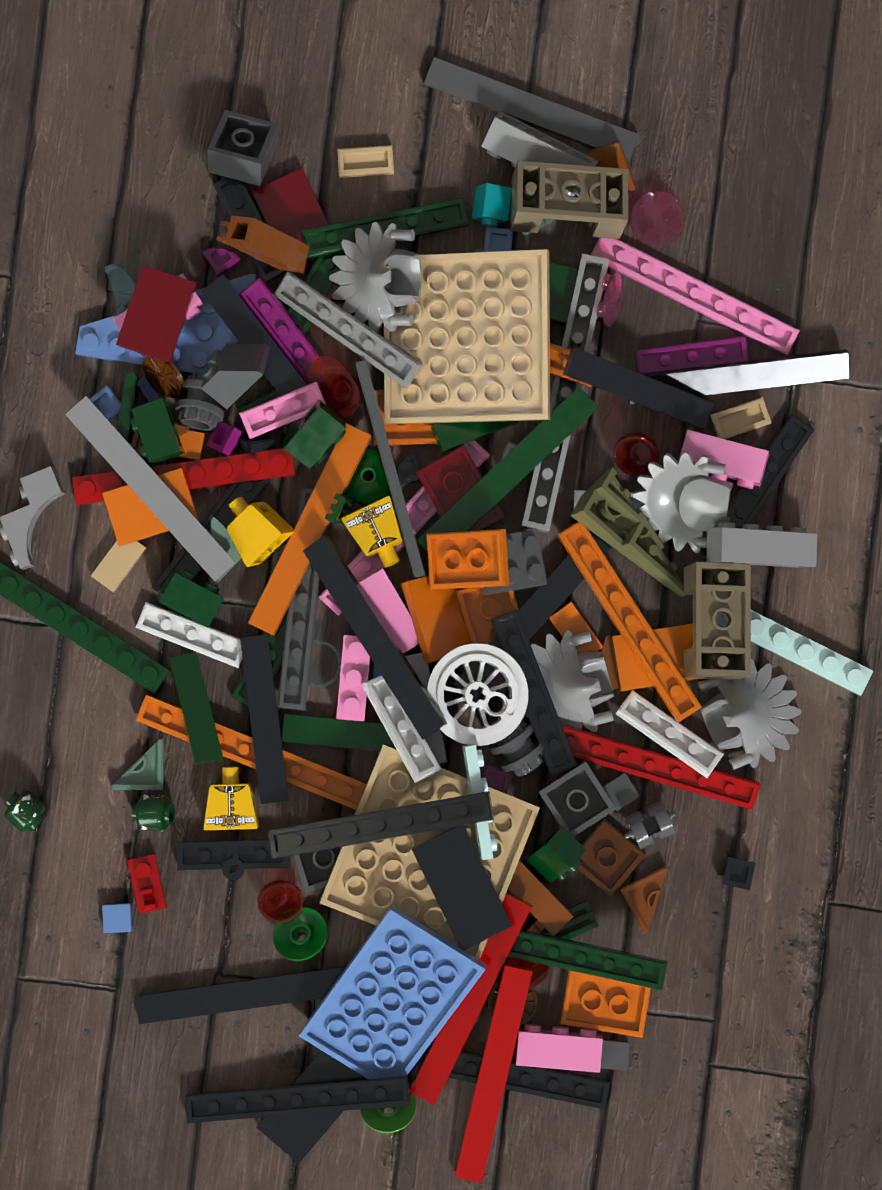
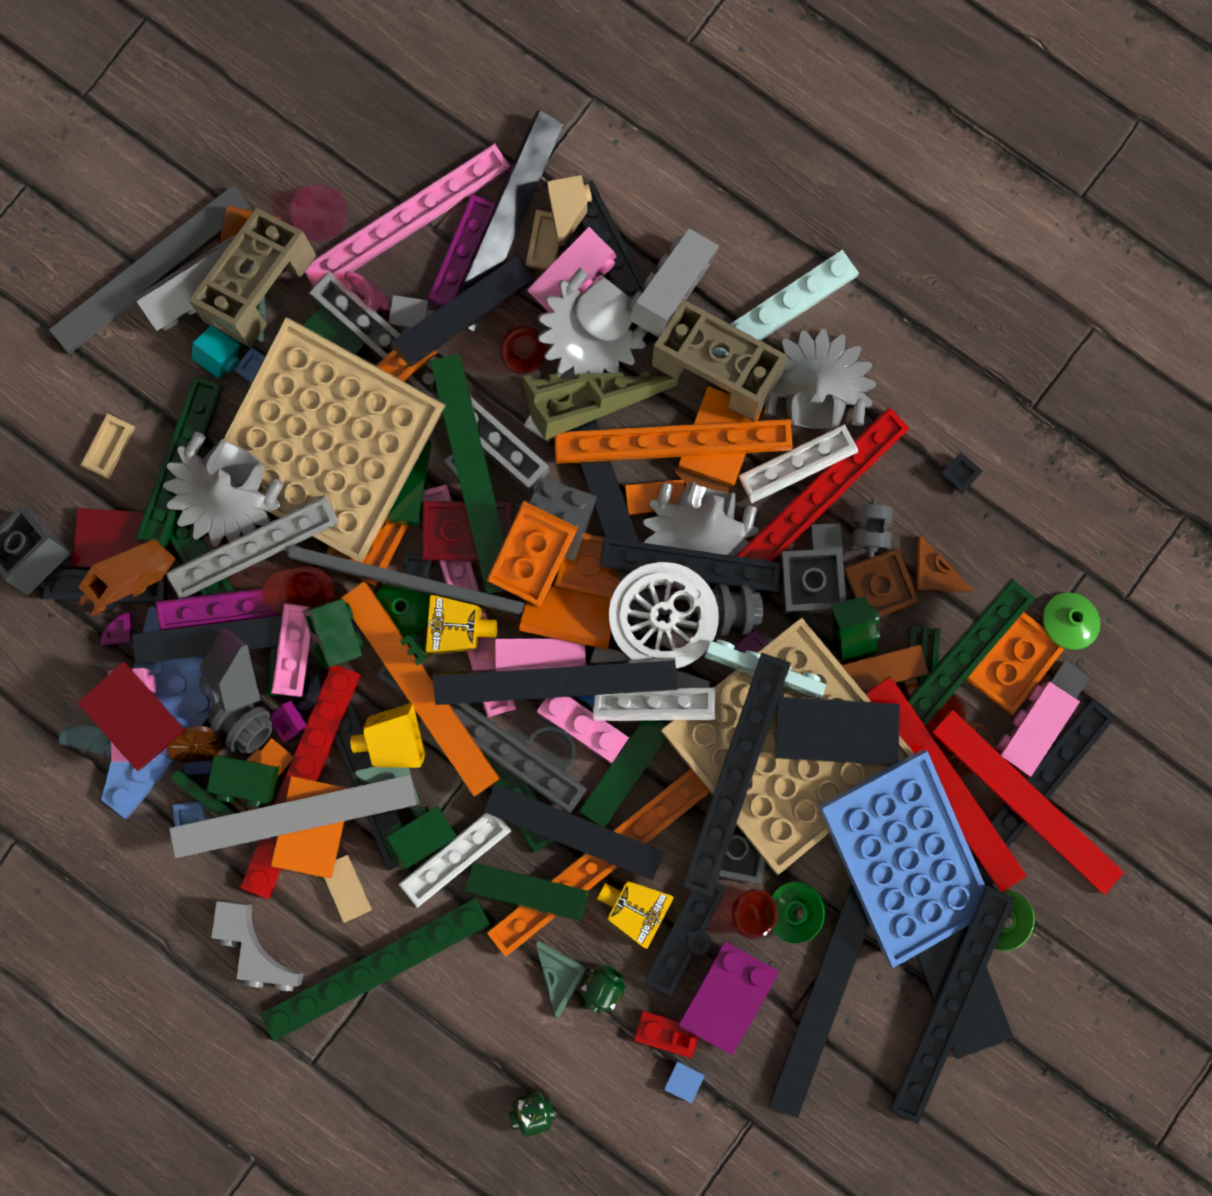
camera: 60 degrees left, 5 degrees down
none -> light grey brick [388,295,434,334]
none -> tan slope [547,175,592,246]
none -> magenta slope [678,941,779,1056]
none -> bright green dish [1042,592,1100,650]

